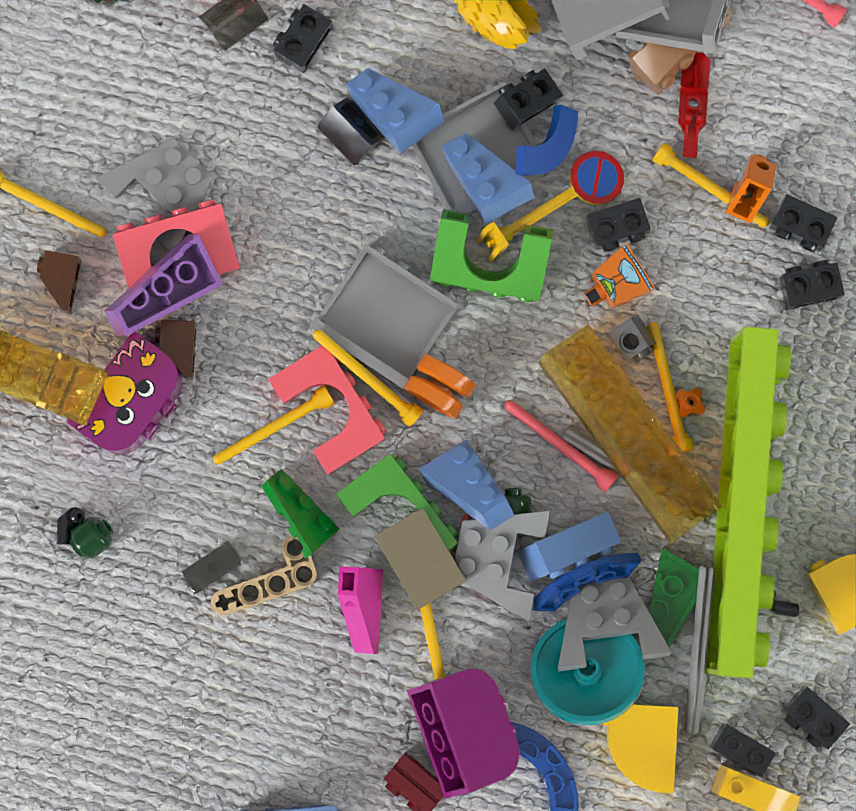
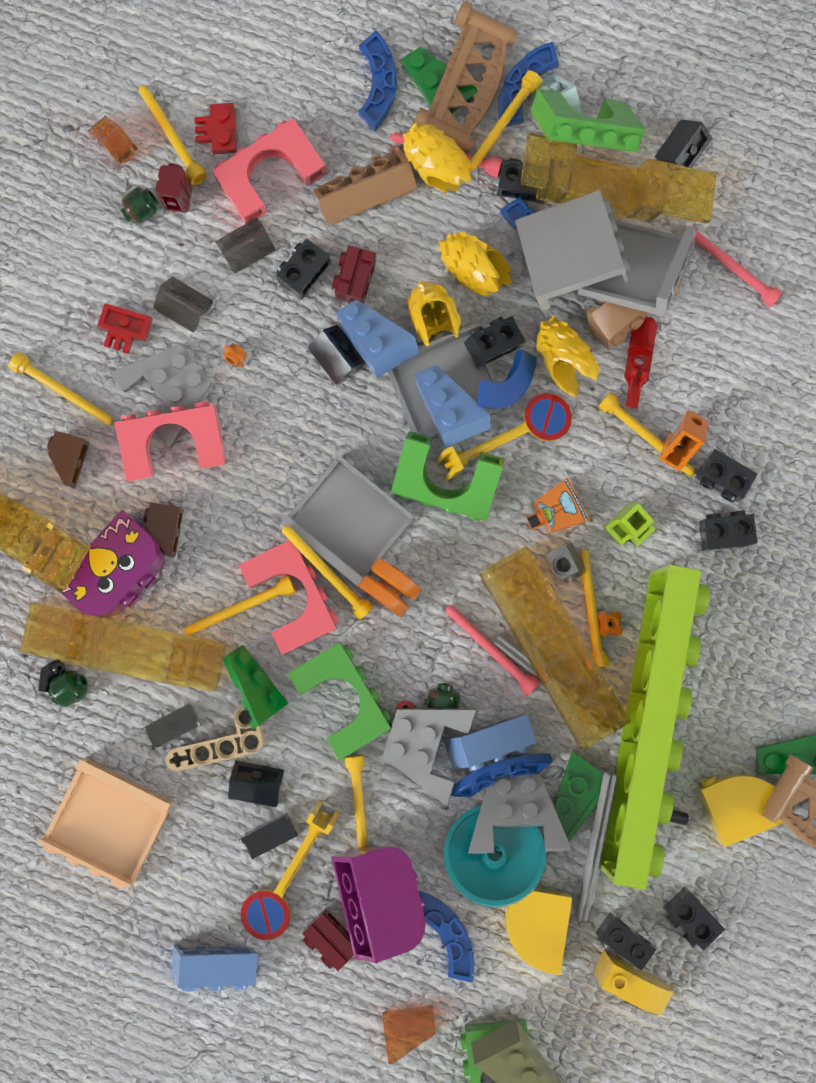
camera: 10 degrees right, 0 degrees up
medium lavender wedge [104,234,223,336] -> none
dark pink slope [338,567,383,654] -> none
dark tan tile [374,508,466,610] -> none
medium blue wedge [419,439,514,530] -> none
black brick [586,198,651,252] -> none
none -> clear yellow bracket [20,603,227,692]
none -> light nougat panel [38,757,175,888]
none -> red hinge [97,303,153,354]
none -> clear smoke panel [153,276,213,332]
none -> orange plate [223,343,247,368]
none -> black panel [228,760,284,807]
none -> black panel [239,813,298,859]
none -> piece [241,800,340,940]
none -> dark red brick [332,245,377,304]
none -> yellow head [407,281,461,346]
none -> yellow head [536,315,600,397]
none -> lime brick [603,502,656,546]

